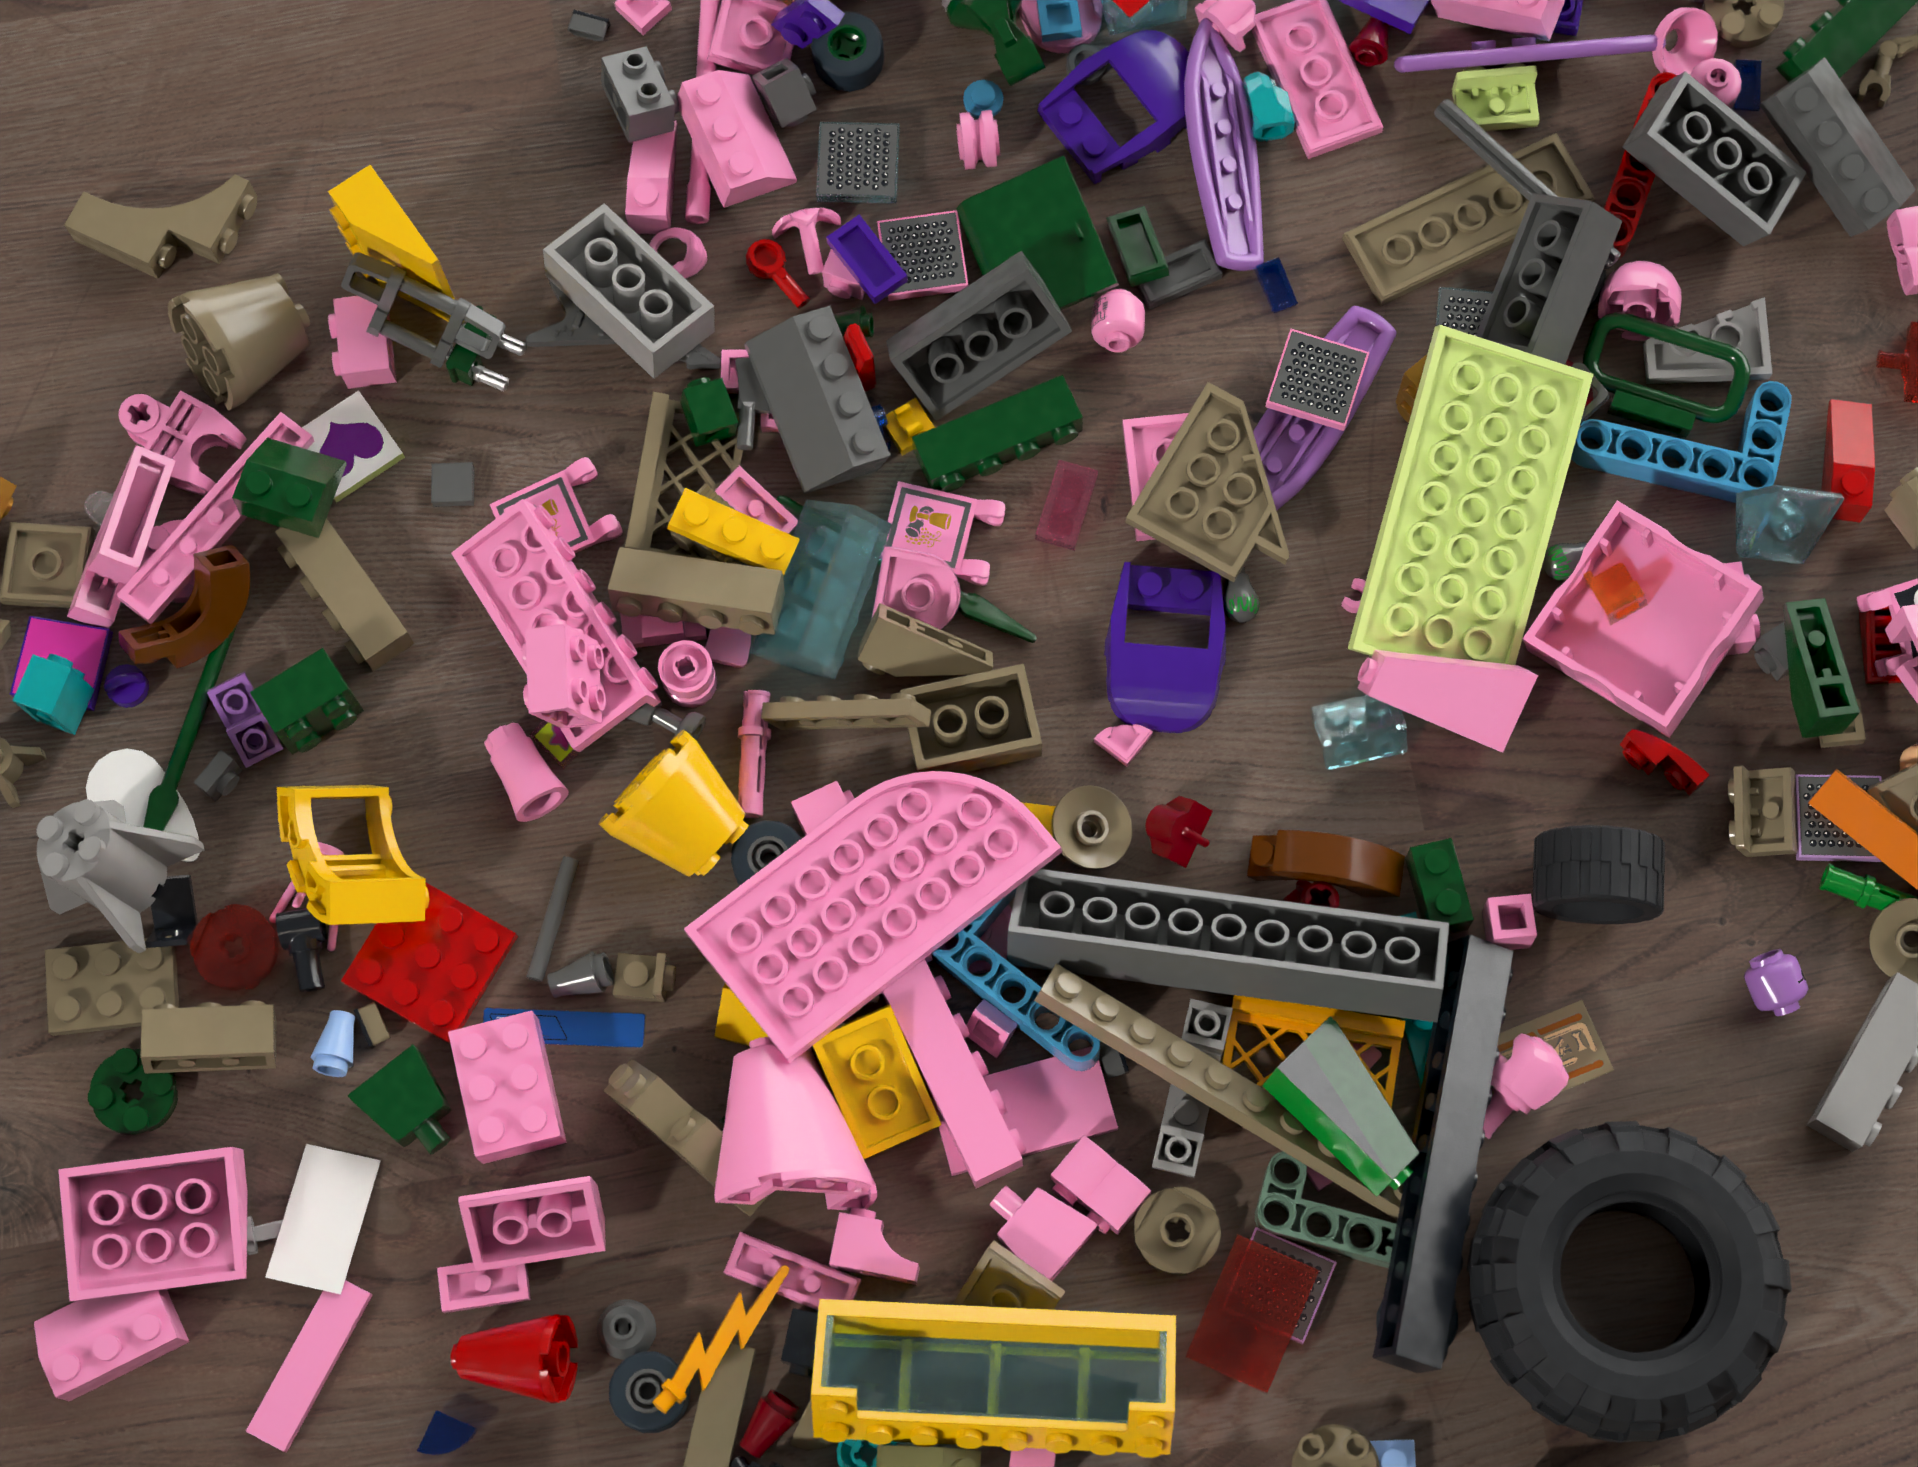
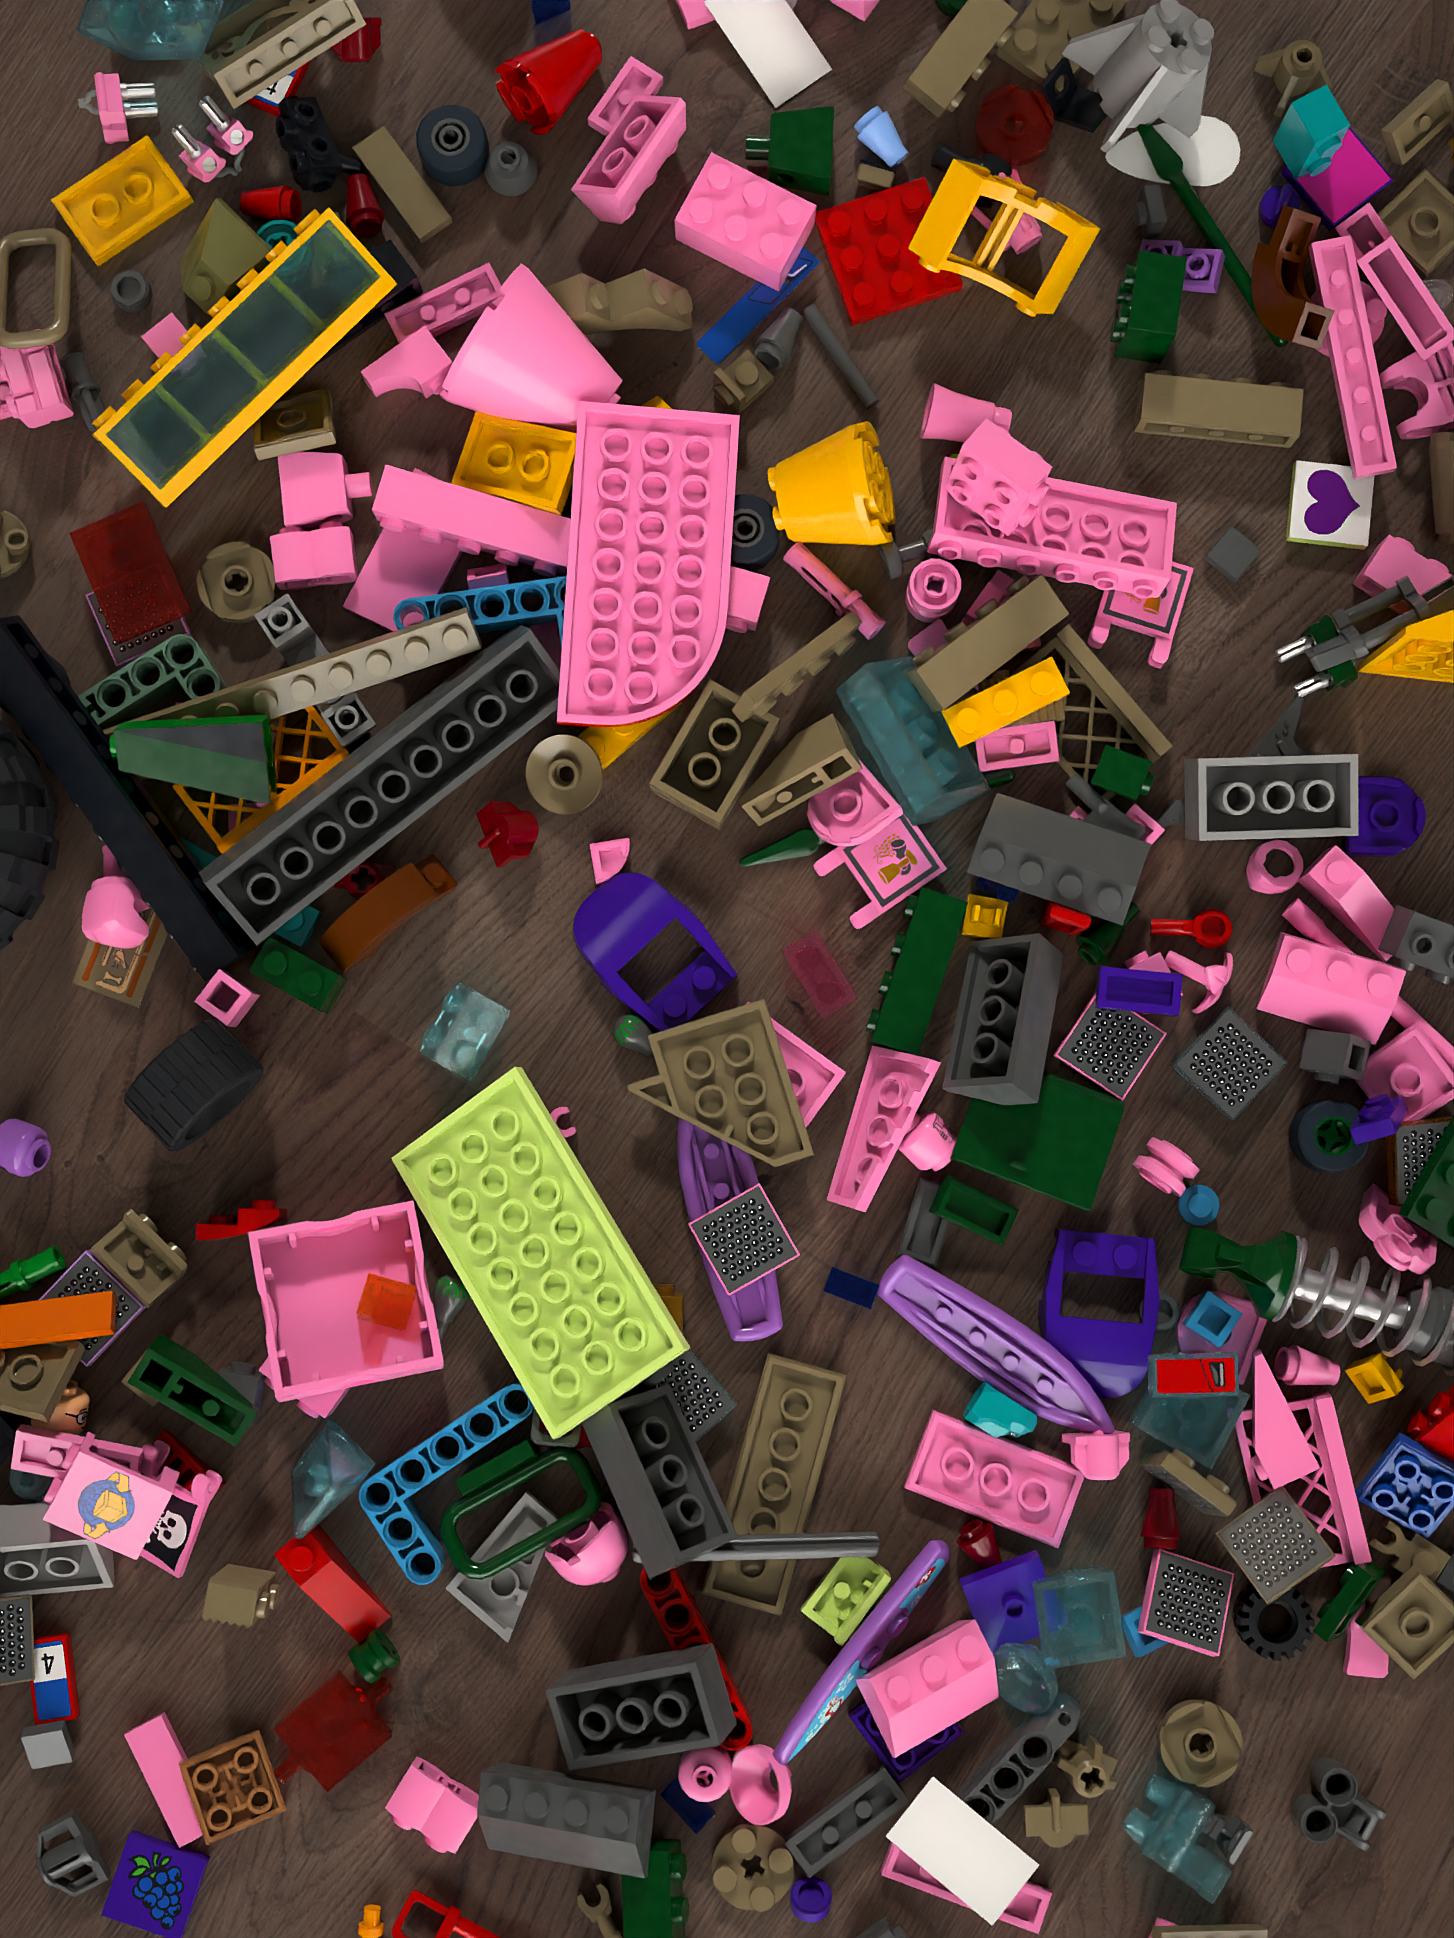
camera: 130 degrees right, 10 degrees up
dark green slope [232,437,347,538] -> none
light orange piece [652,1265,789,1414] -> none
bright pink slope [1358,650,1538,753] -> none
none -> dark green wheel [348,1629,401,1684]
none -> bright pink wing [827,1045,941,1212]
none -> dark purple tile [1342,776,1426,857]

